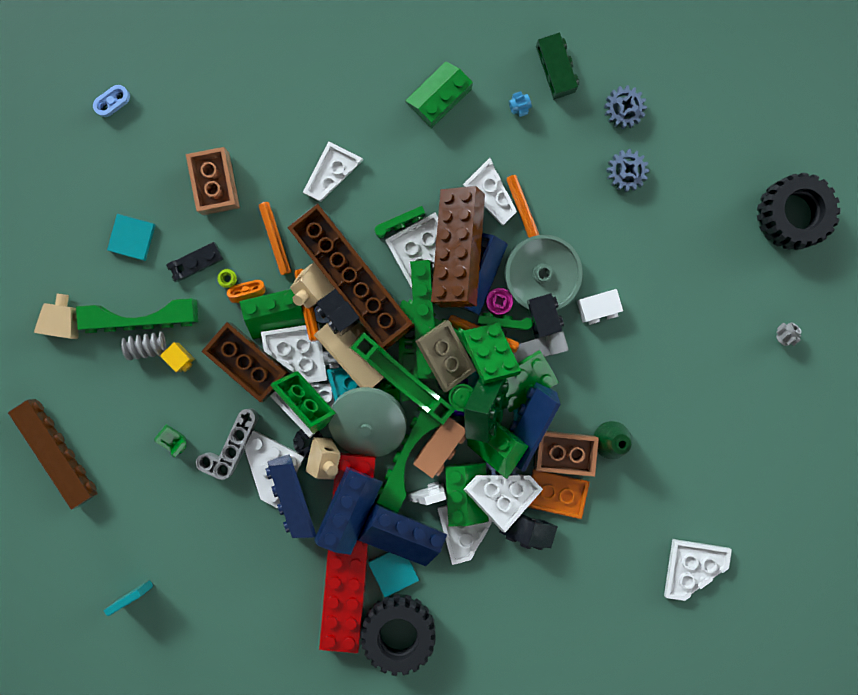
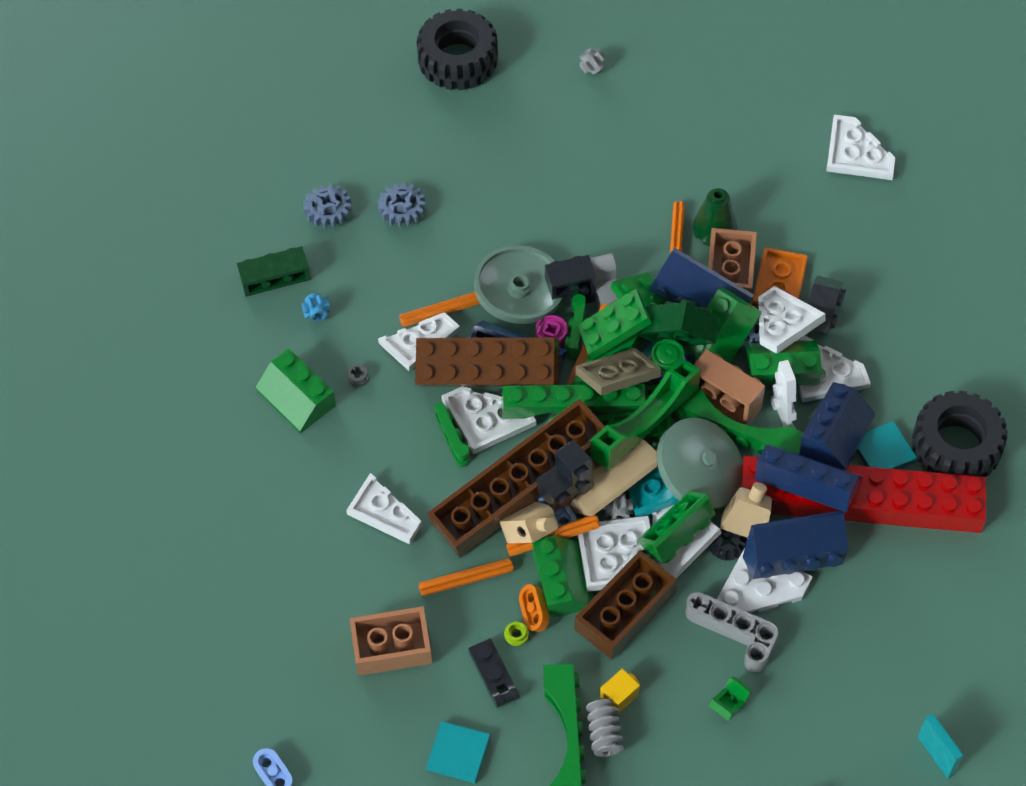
camera: 90 degrees left, 30 degrees down
white brick [576,289,623,325] -> none
none -> dark grey bush [347,363,369,387]
none -> orange axle [670,201,685,253]

